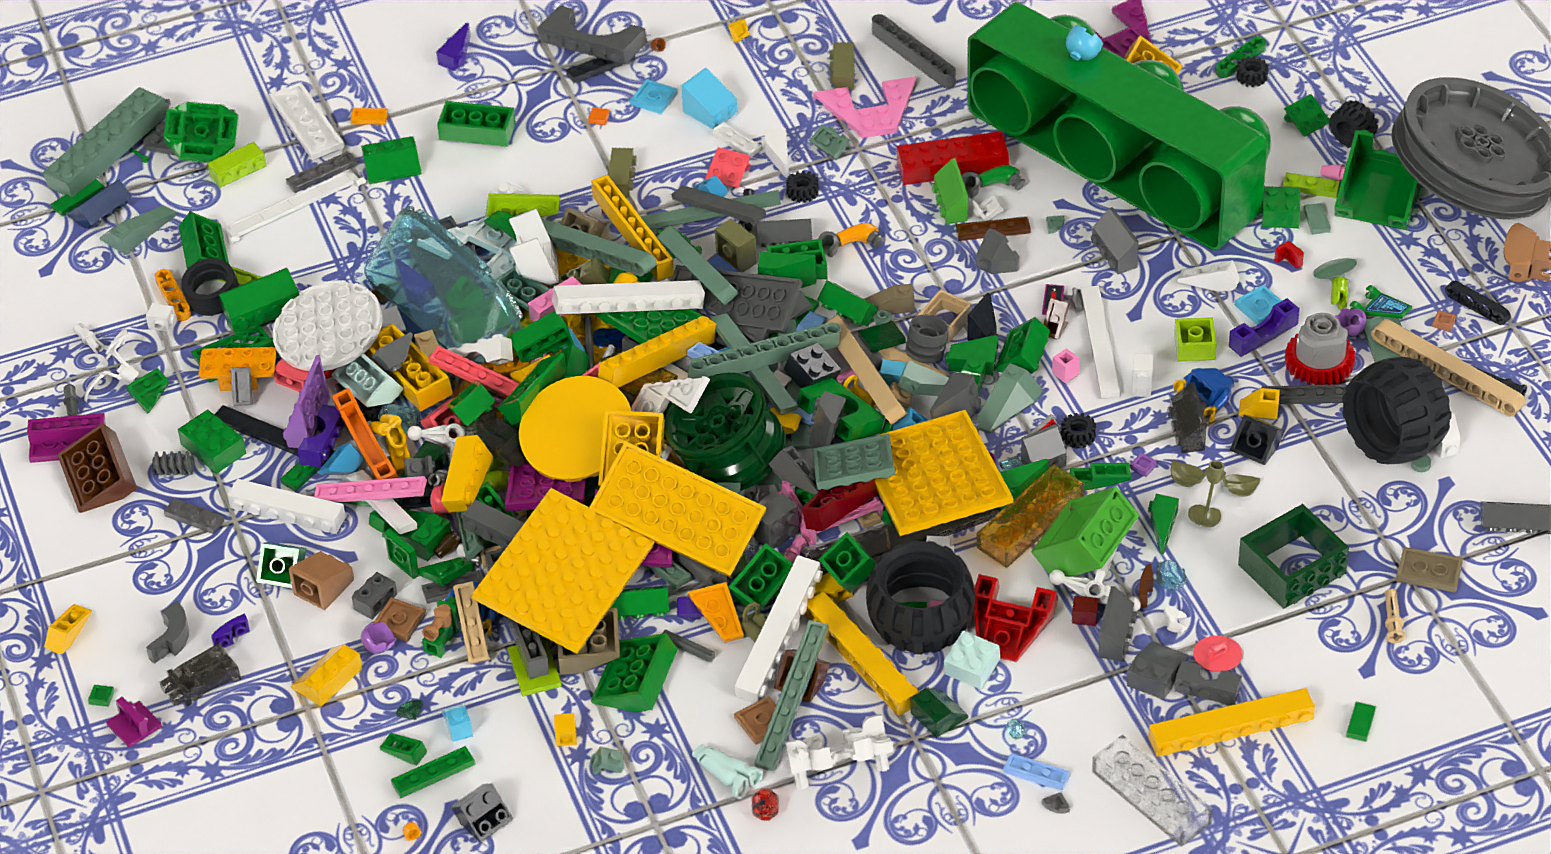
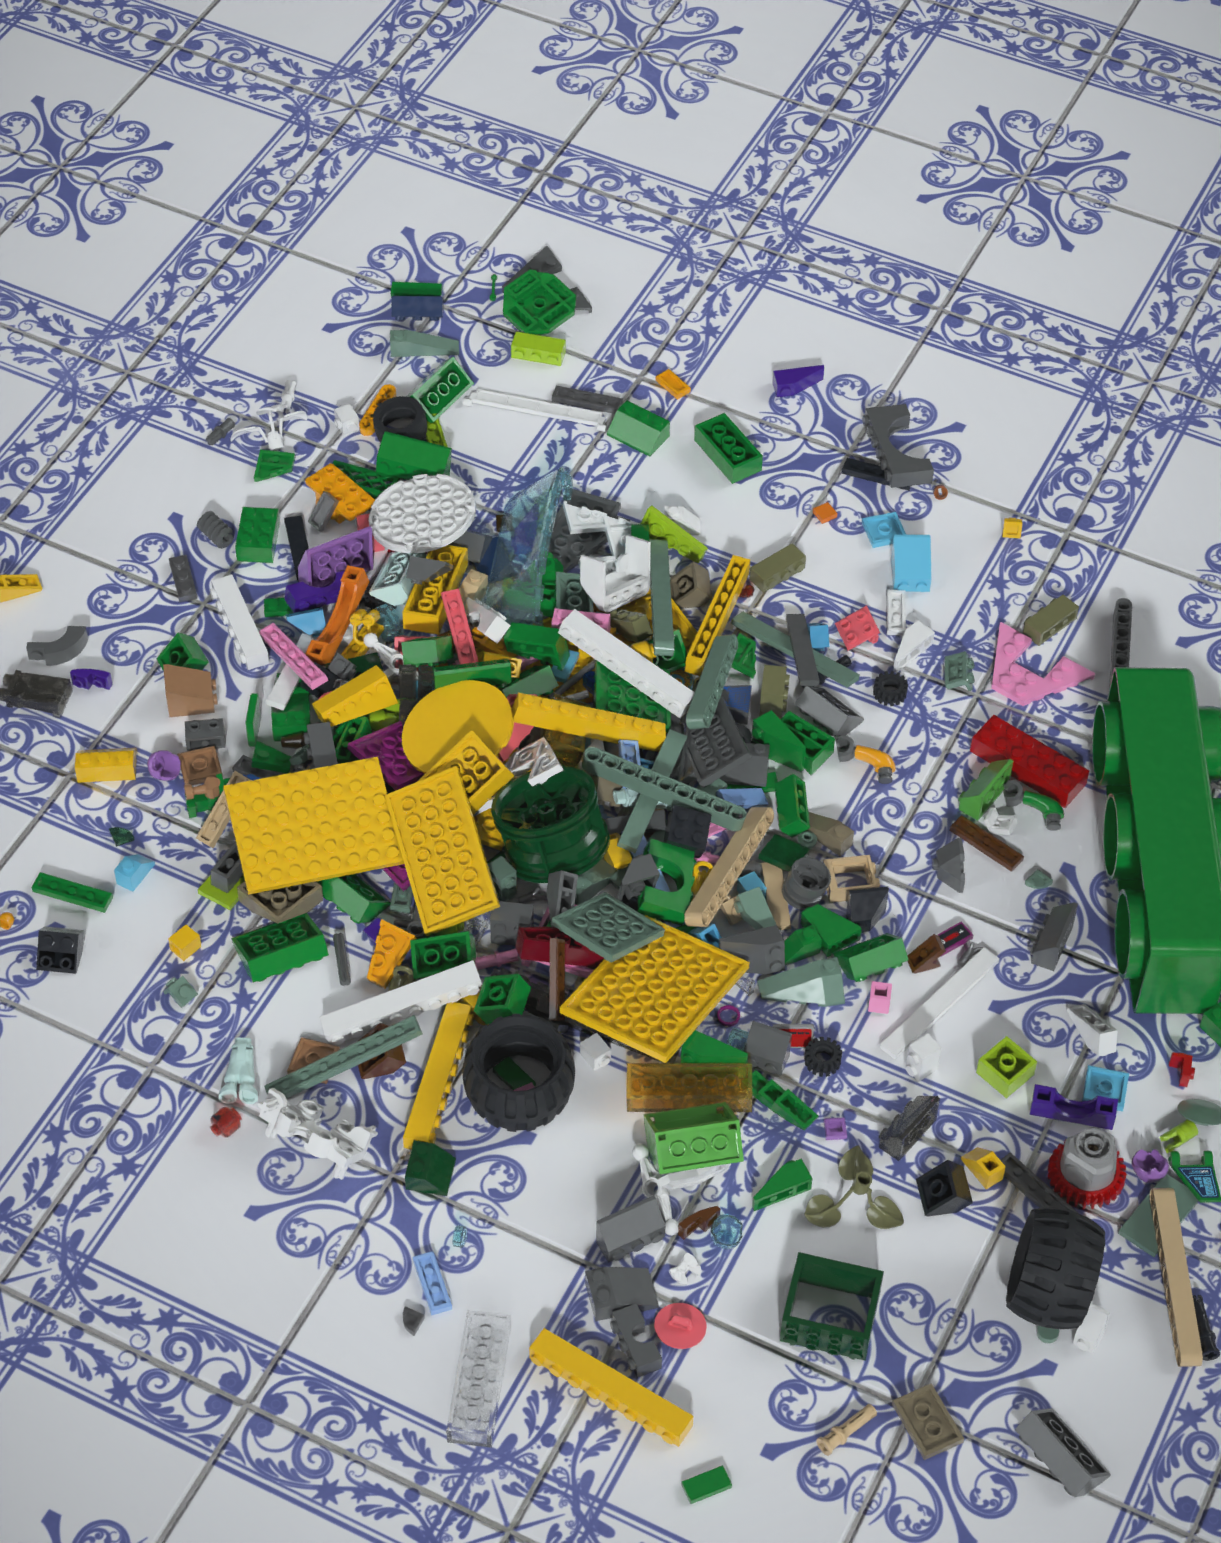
camera: 45 degrees right, 5 degrees up
magenta slope [27,413,106,463] -> none
sand green brick [42,87,168,197] -> none
reddish brown slope [57,423,138,513] -> none
white plate [269,82,344,160] -> none
green slope [379,733,427,766] -> none
light aqua brick [944,631,1000,689] -> none
red wedge [974,574,1058,662] -> none
medium azure cylinder [1066,26,1103,61] -> none
dark red panel [1072,596,1098,626] -> none
blue torso [1173,368,1234,423] -> none
none -> reddish brown tile [549,938,565,1022]

